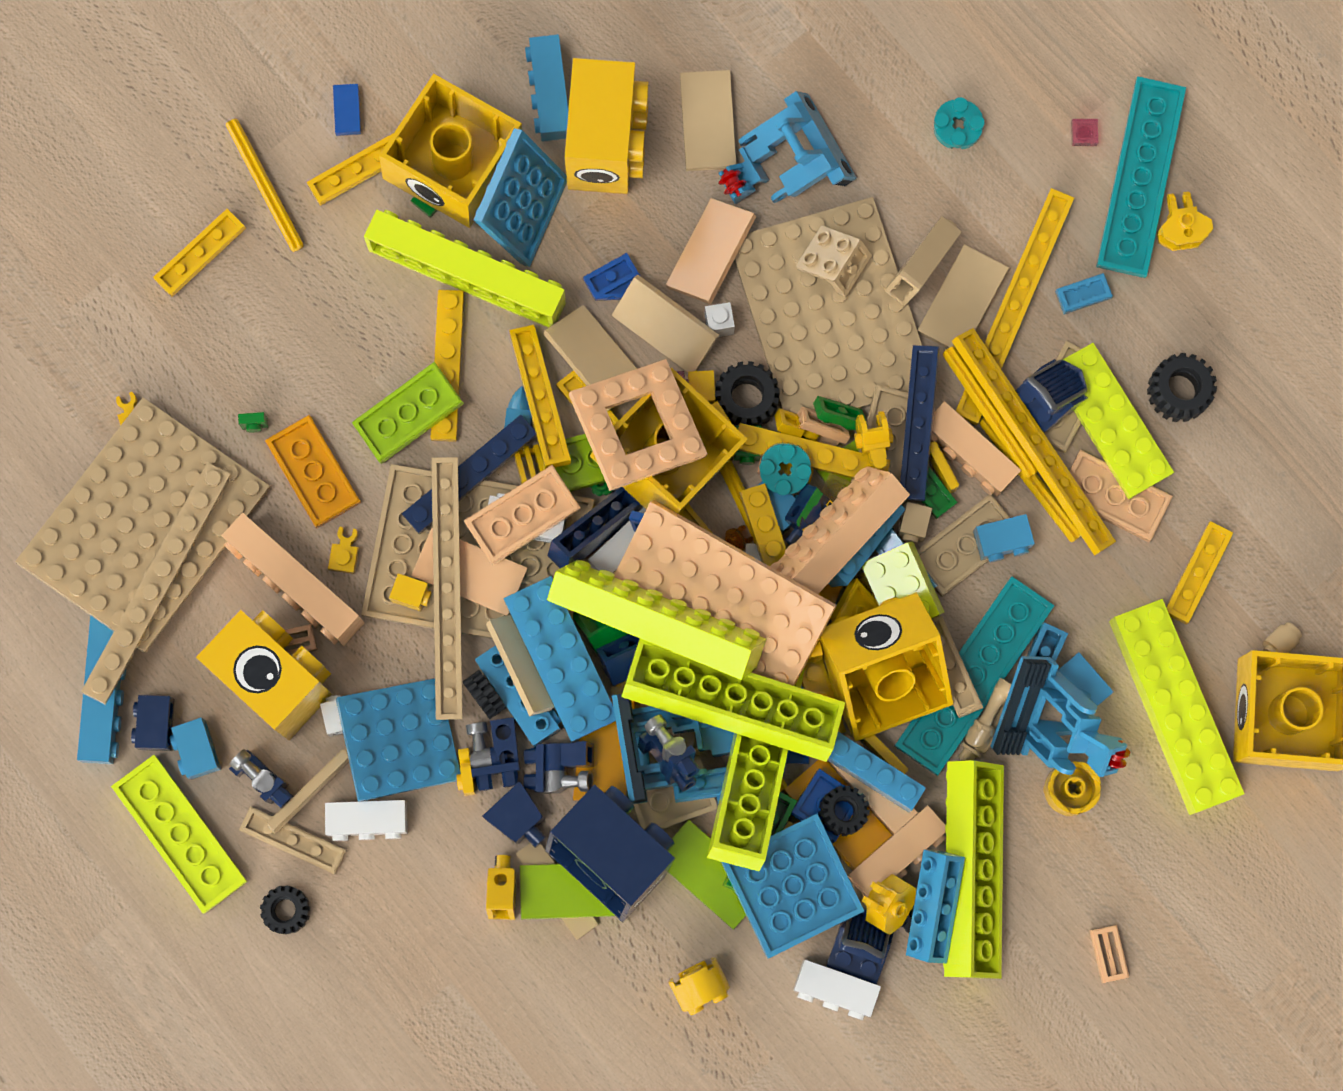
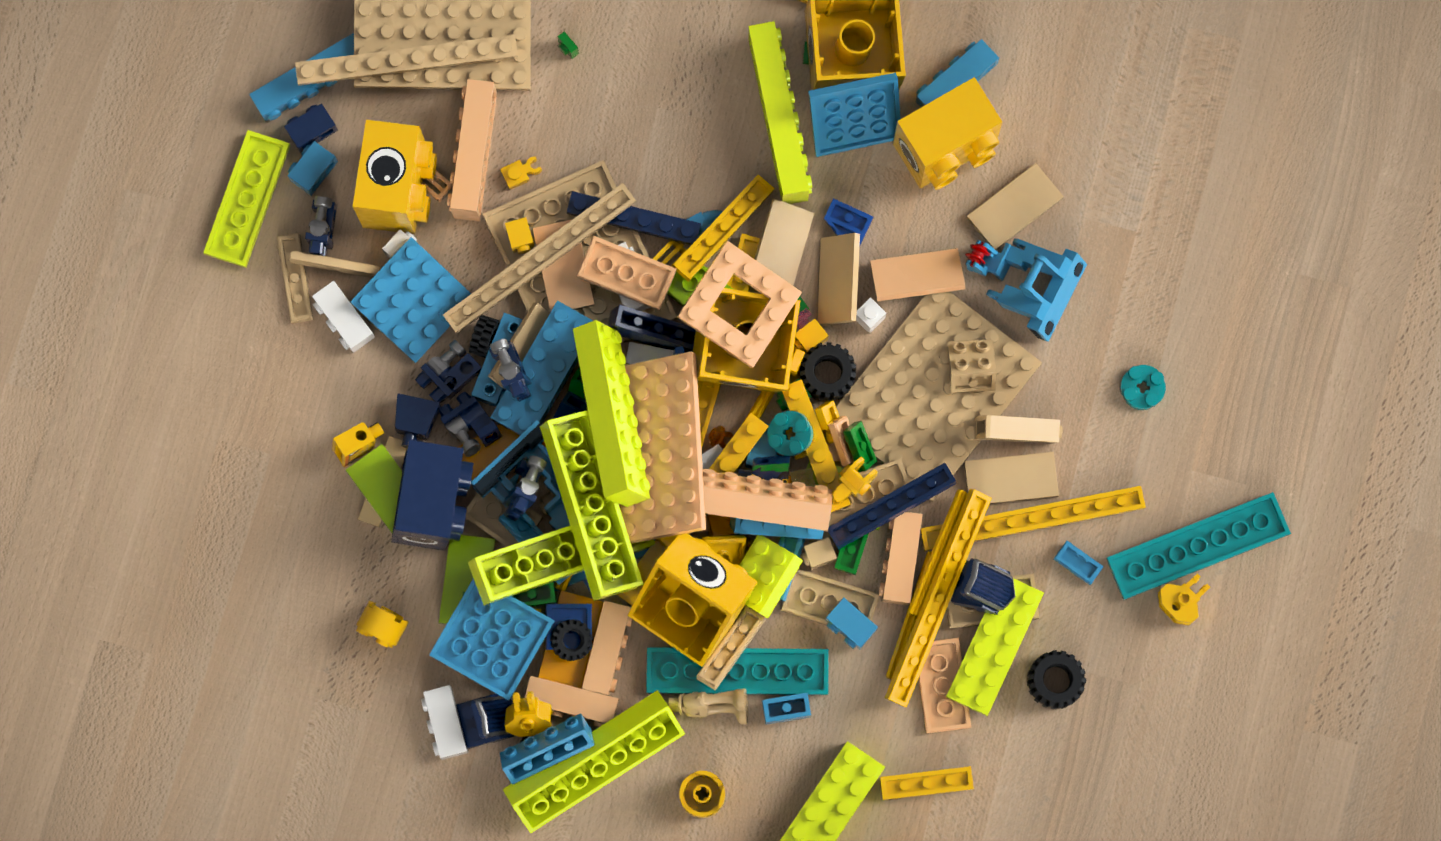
camera: 60 degrees right, 0 degrees up
black tyre [260,886,311,934] -> none
light orange tile [265,415,361,529] -> none
lime tile [352,362,464,464] -> none
yellow plate [430,290,464,442] -> none
yellow plate [456,748,476,796] -> none
dark azure brick [827,732,926,813] -> none
yellow tile [863,735,908,774] -> none
yellow tile [929,441,959,493] -> none
dark azure container [990,656,1131,777] -> none
dark azure brick [1057,652,1113,706] -> none
clear pink plate [1071,119,1098,146] -> none
none -> hips [490,339,532,401]

